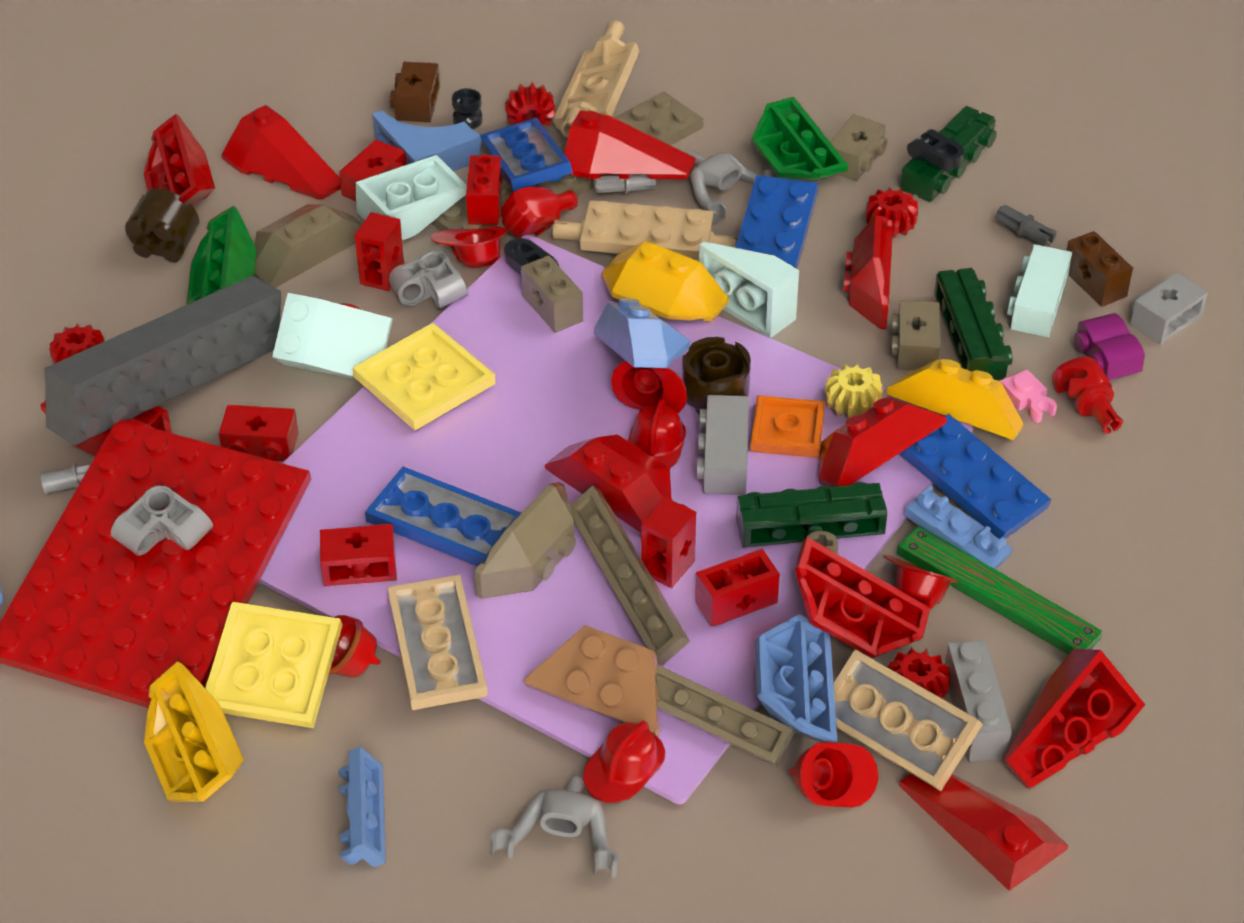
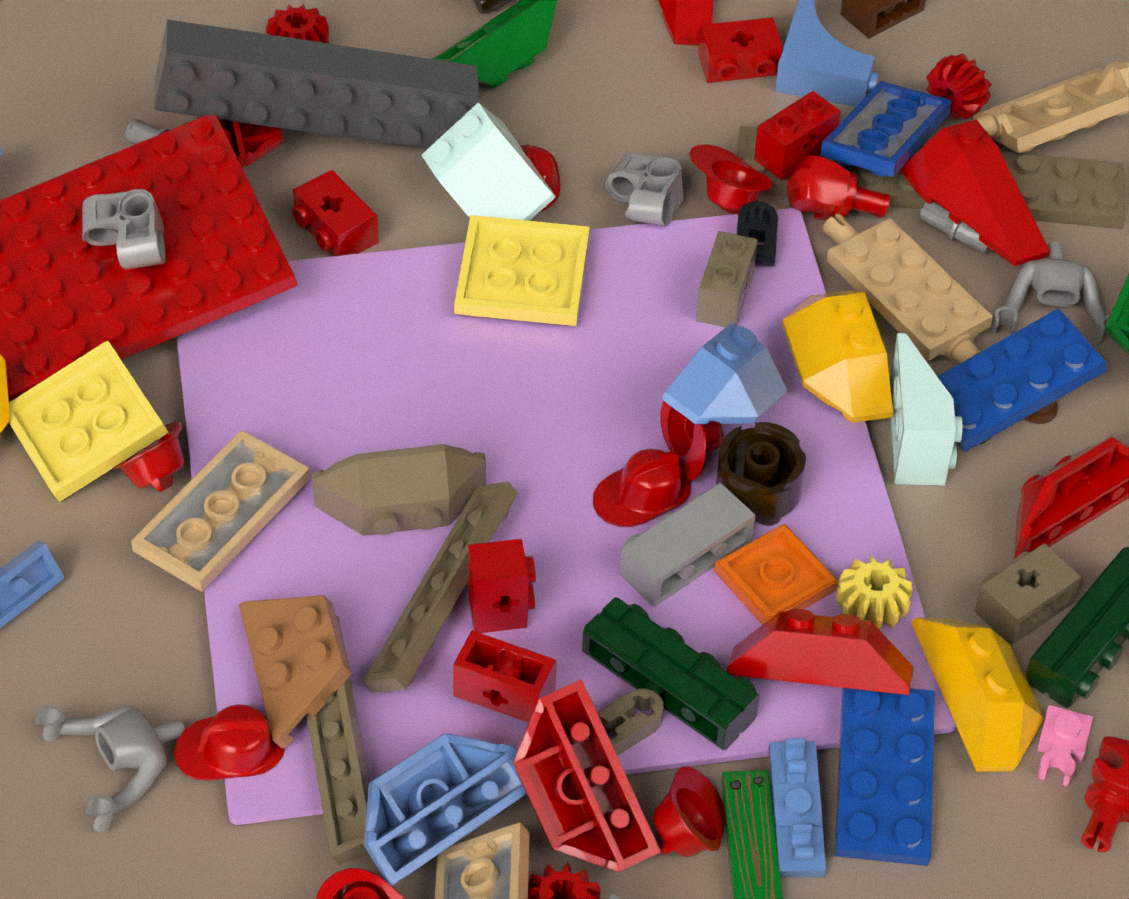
camera: 45 degrees right, 5 degrees up
dark tan wedge [254,204,363,288] -> none
red brick [320,524,397,587] -> none
red brick [354,212,404,292] -> none
light aqua slope [356,155,467,240] -> none
blue piece [365,466,521,566] -> none
black wheel [452,88,483,129] -> none
red wedge [545,434,672,533] -> none

